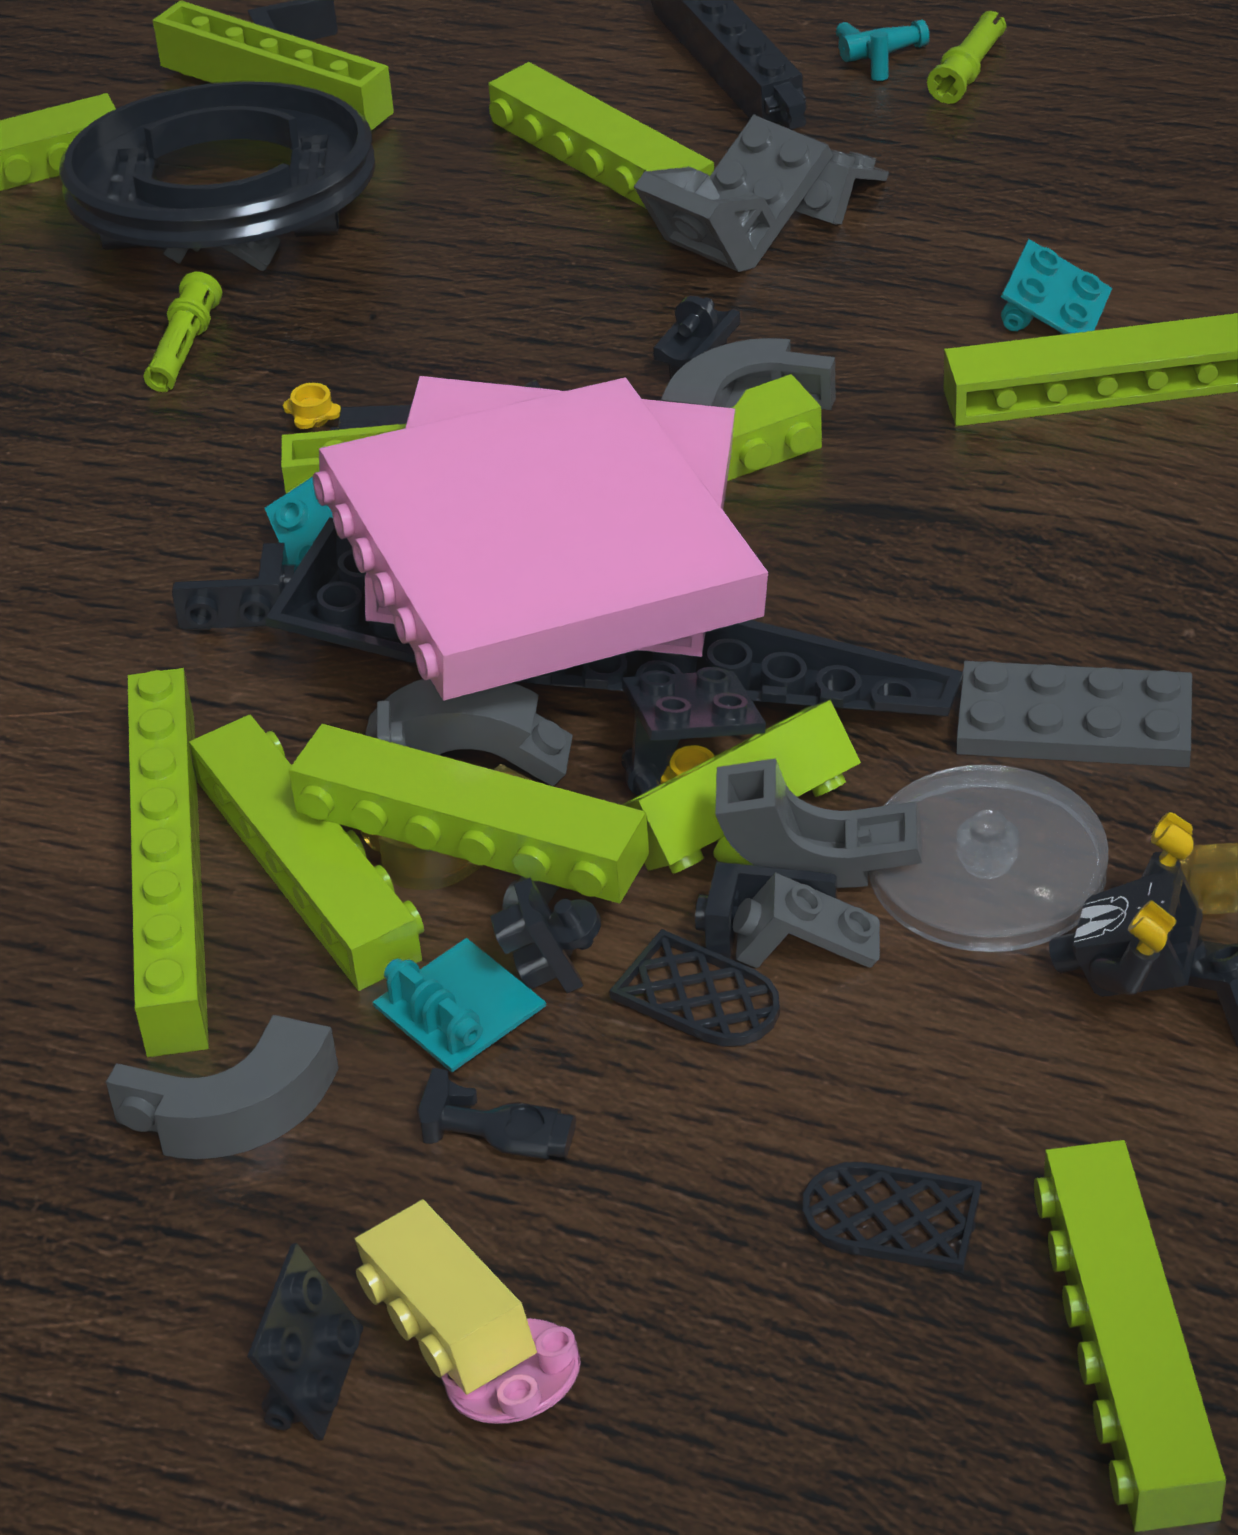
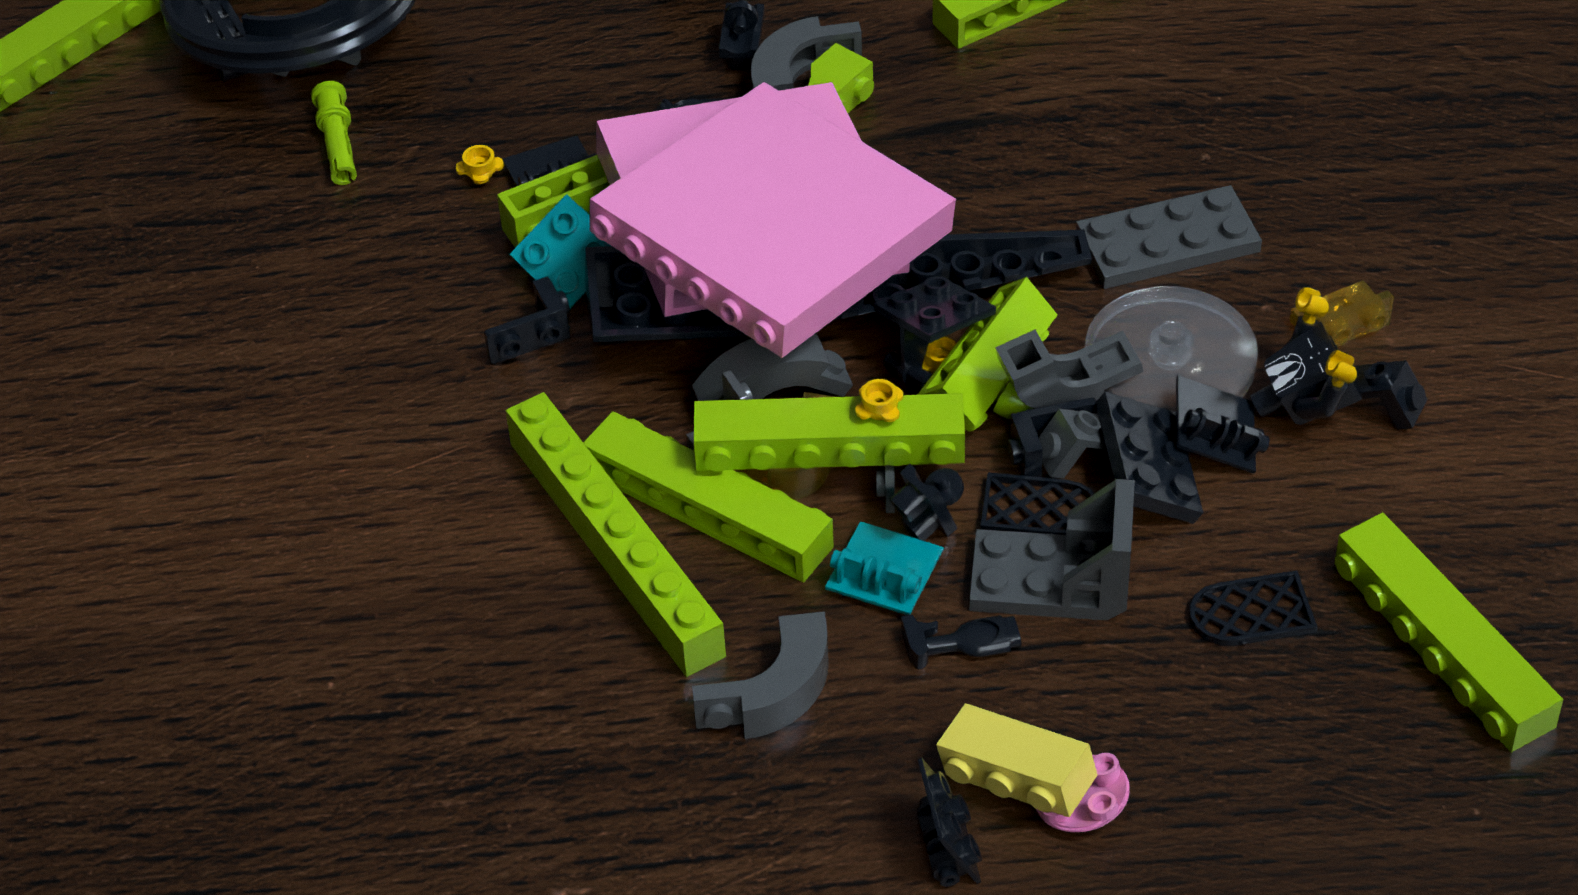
camera: 25 degrees left, 5 degrees up
none -> yellow plate [855,379,903,422]
none -> dark grey bracket [969,479,1135,620]
none -> black plate [1096,391,1204,524]
none -> black hinge [1176,375,1270,474]

